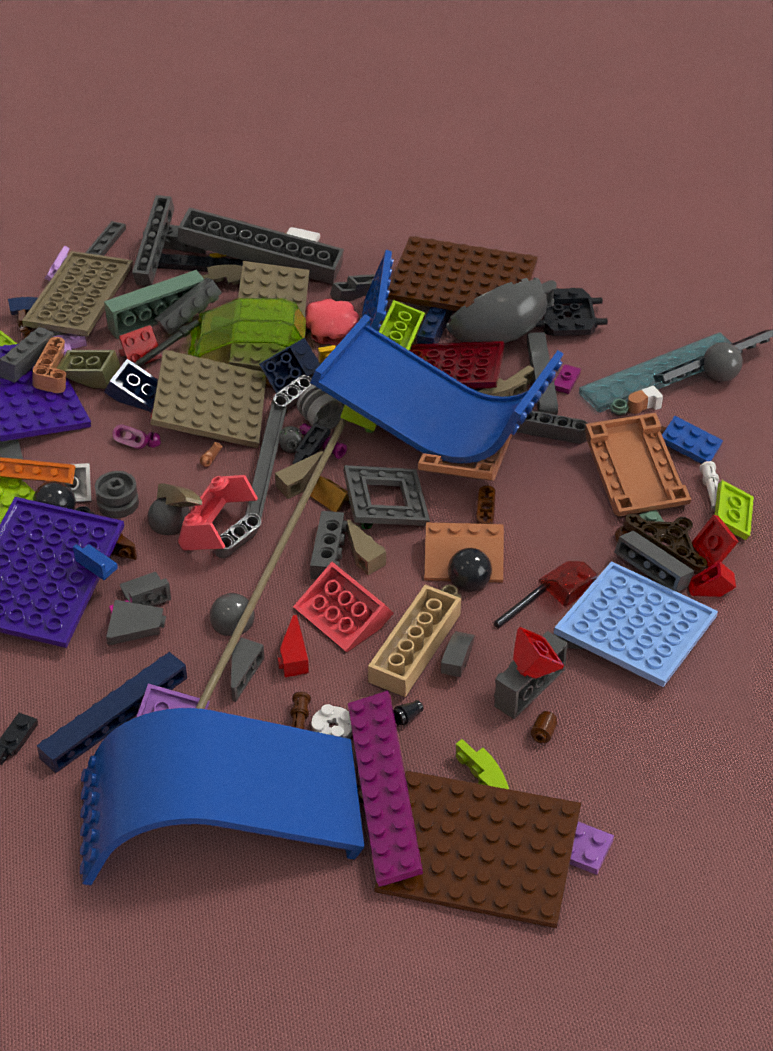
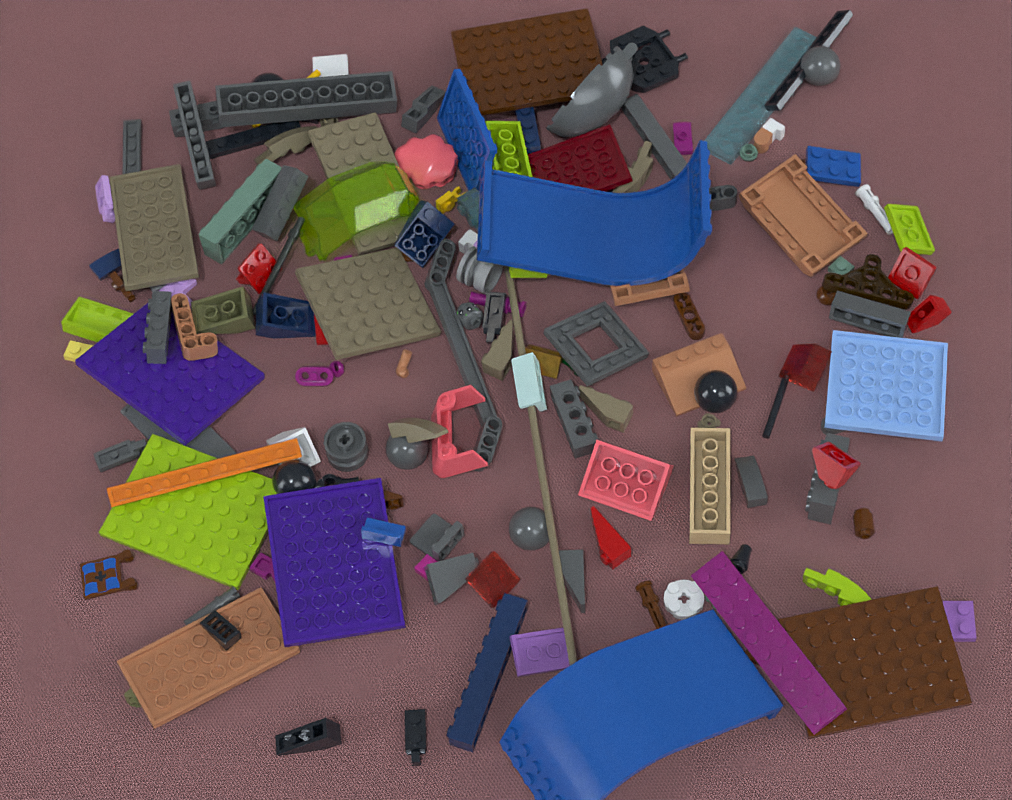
camera: 20 degrees left, 15 degrees up
none -> clear red plate [465,551,521,608]
none -> light aqua panel [511,352,547,412]

